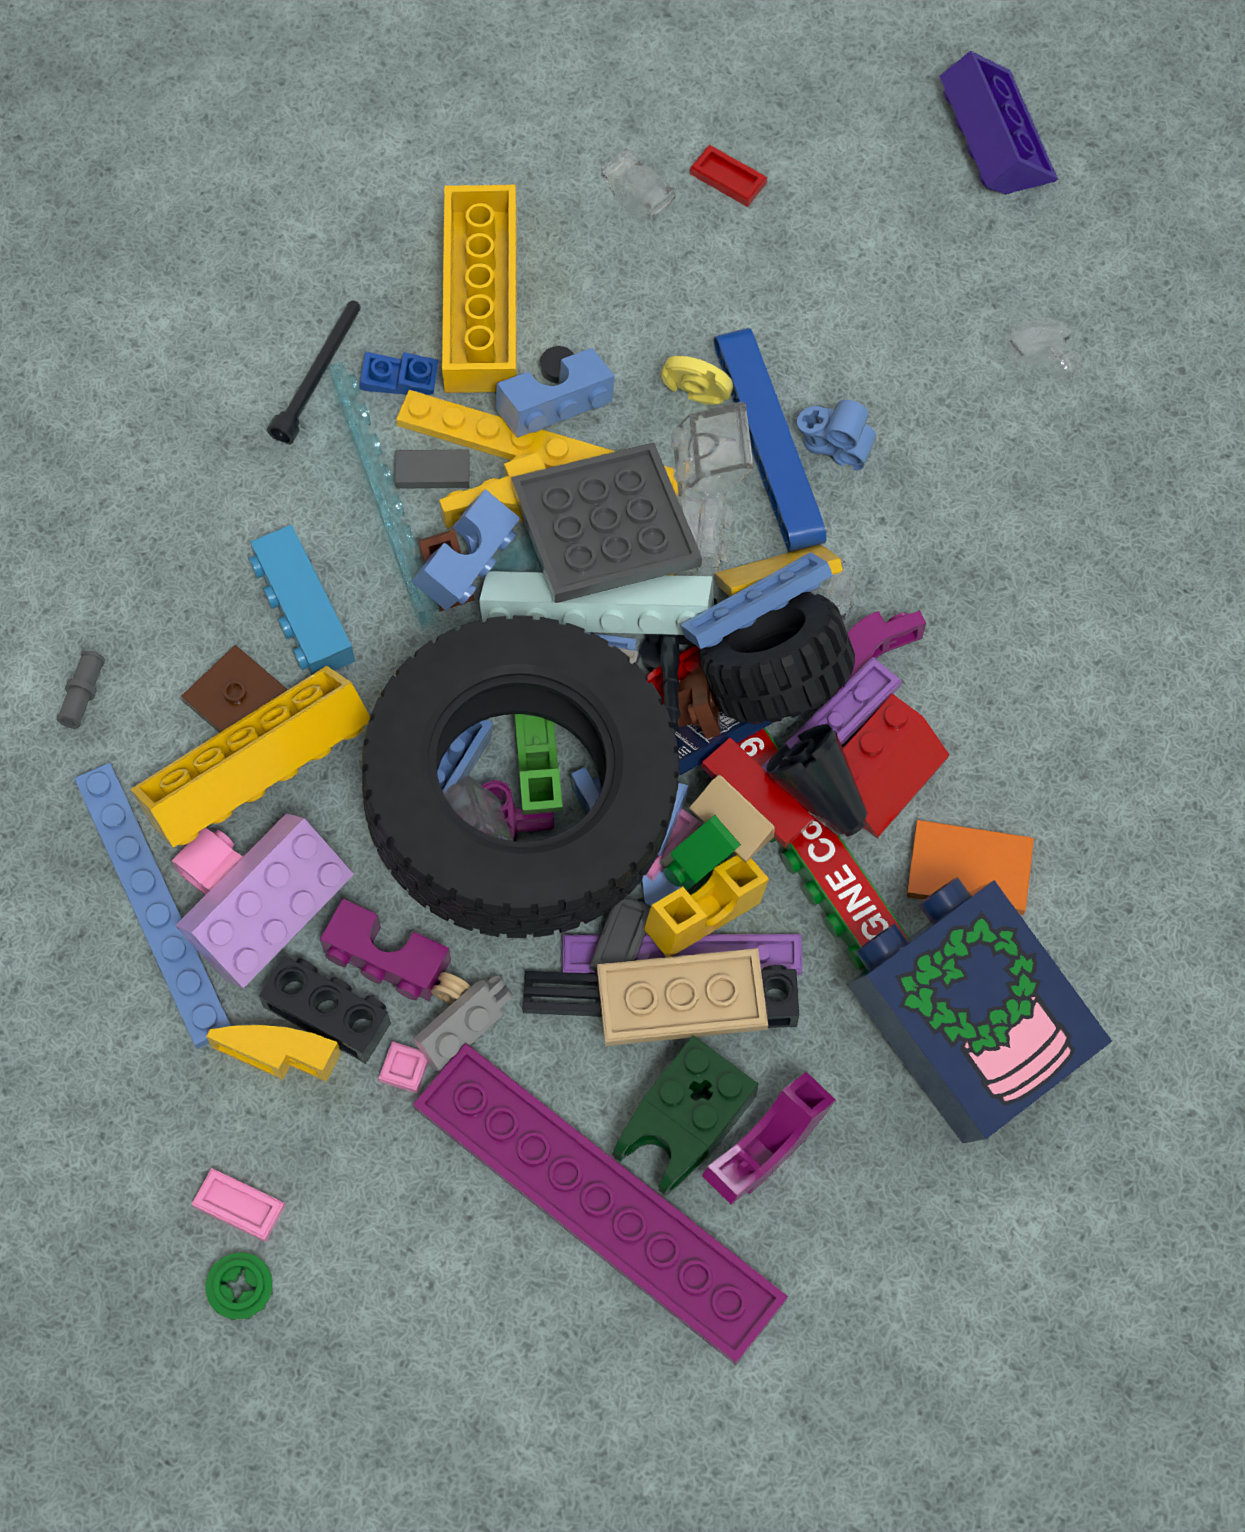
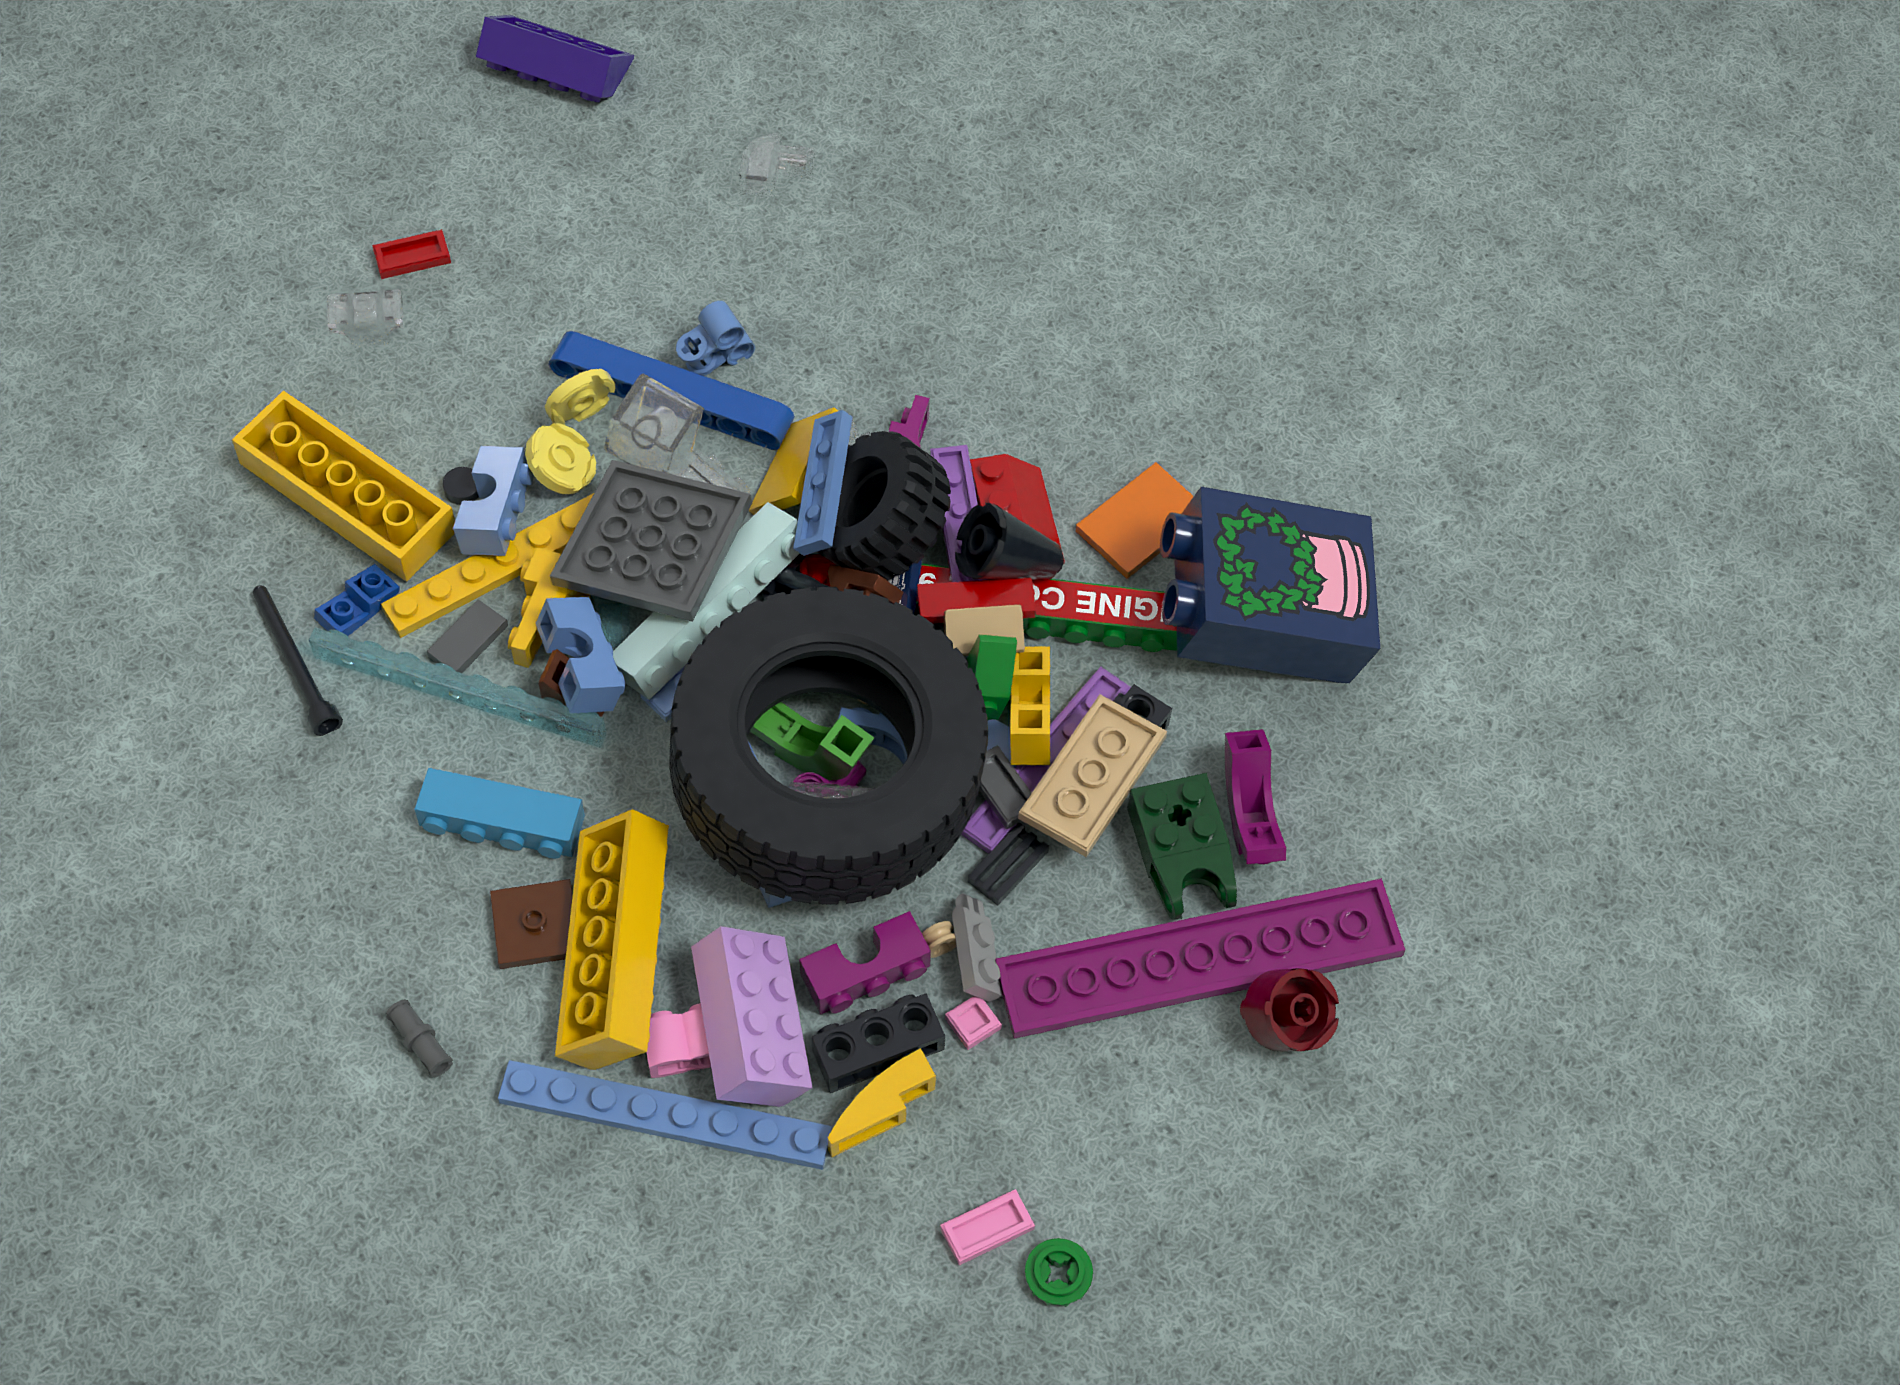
camera: 55 degrees left, 5 degrees down
none -> light yellow tile [525,423,596,494]
none -> dark red brick [1240,968,1339,1051]

